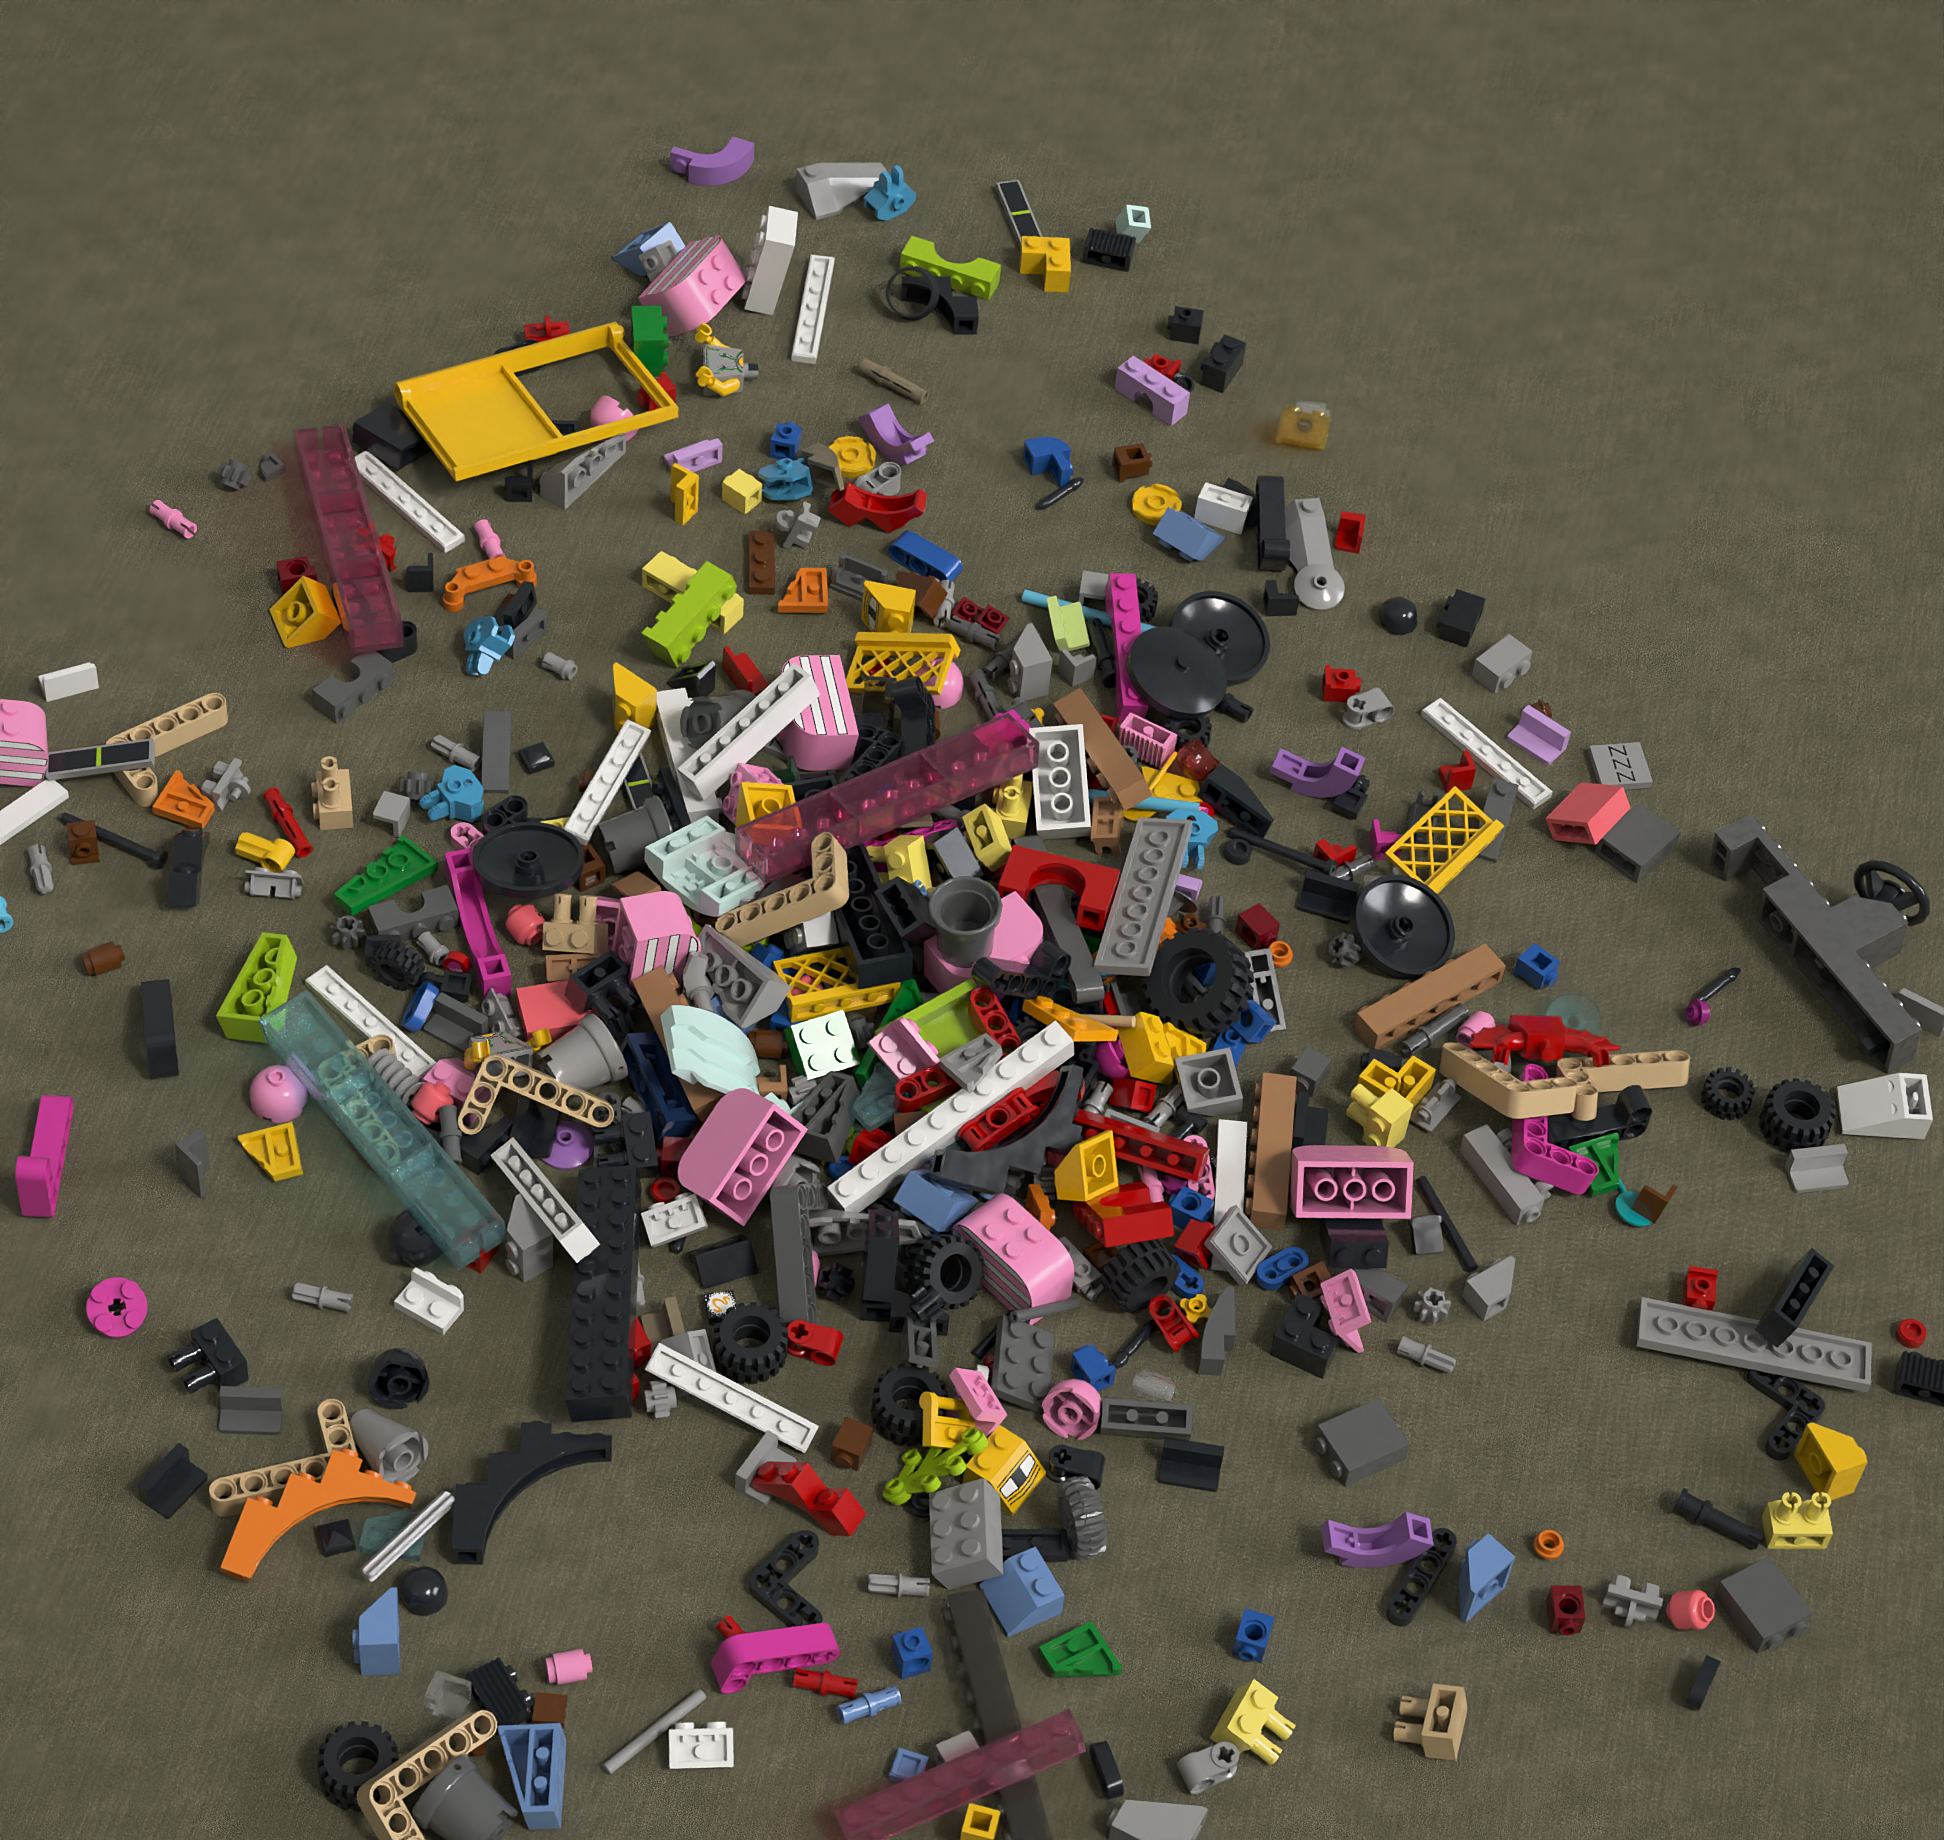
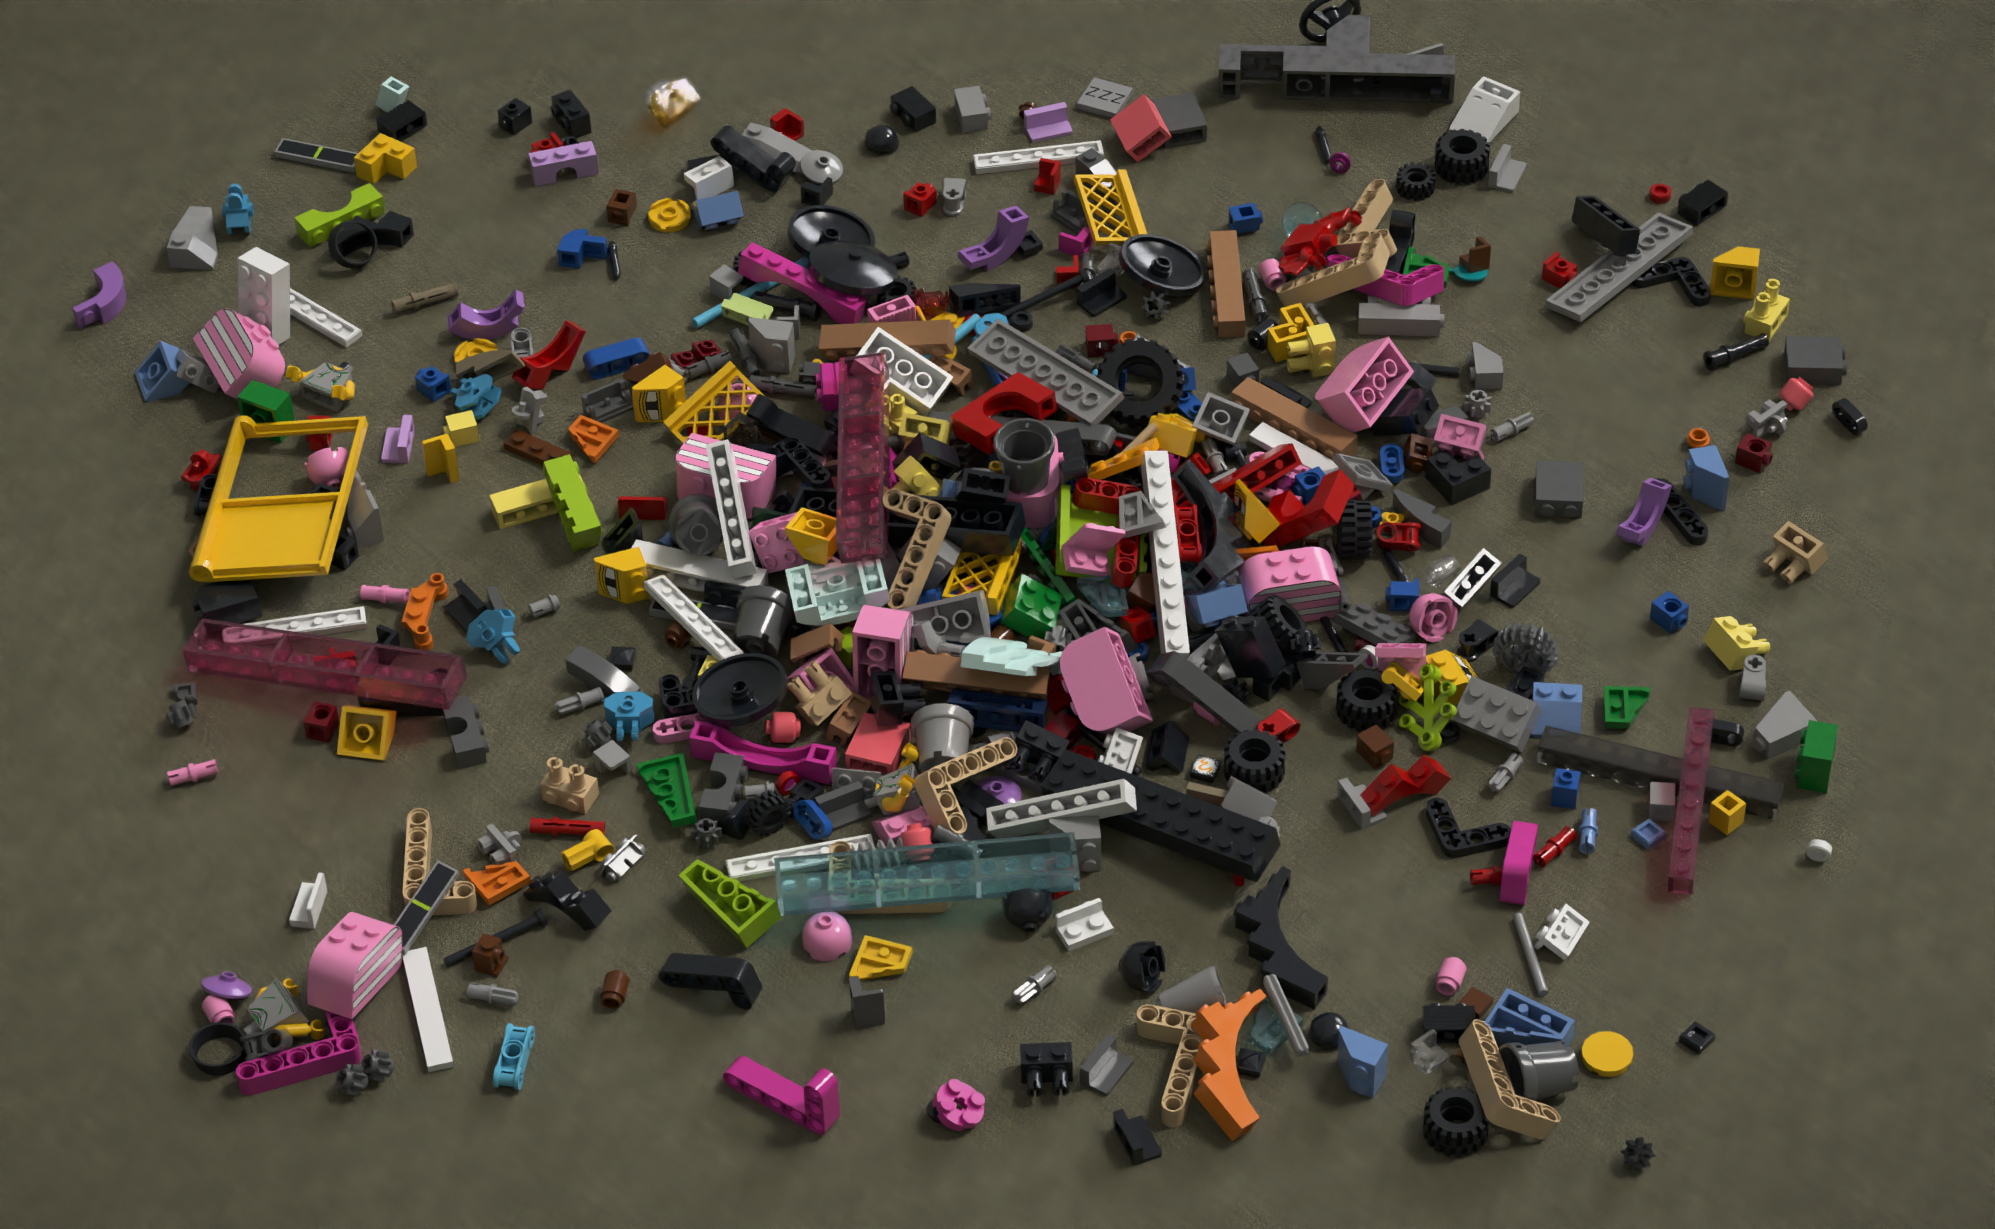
camera: 50 degrees left, 5 degrees down
white tile [645,1343,819,1453] -> none

